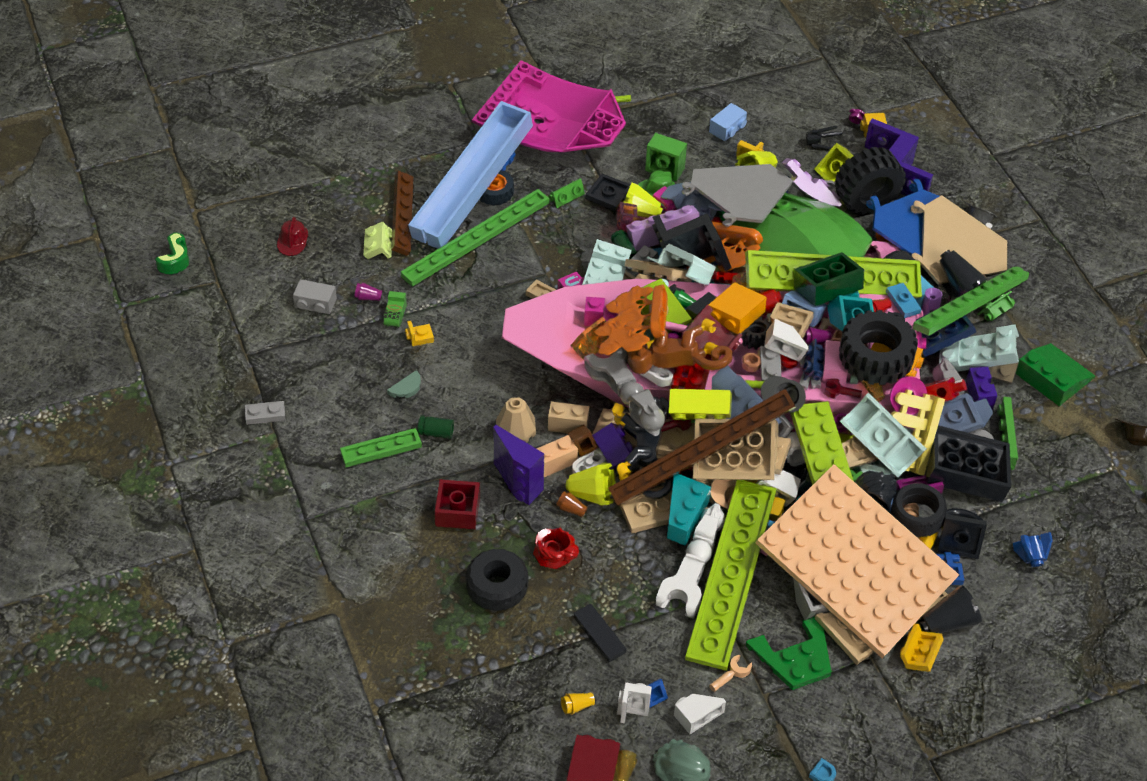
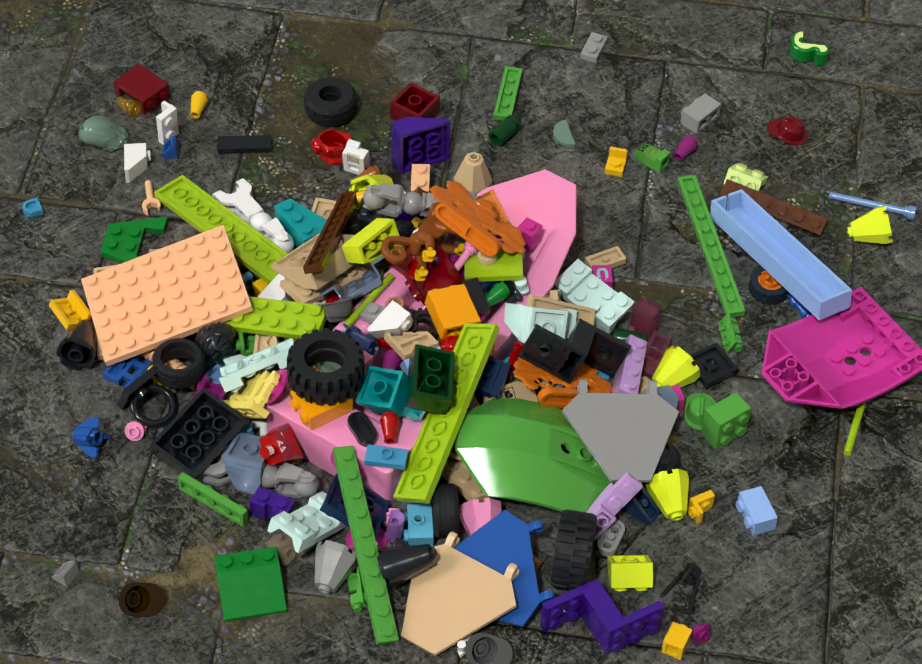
camera: 120 degrees right, 0 degrees up
none -> bright pink plate [125,421,147,441]
none -> light grey cone [315,540,358,594]
none -> white piece [342,139,370,175]
none -> clear pink brick [629,296,662,343]
none -> medium blue piece [829,192,917,221]
none -> neon yellow cone [847,206,893,244]

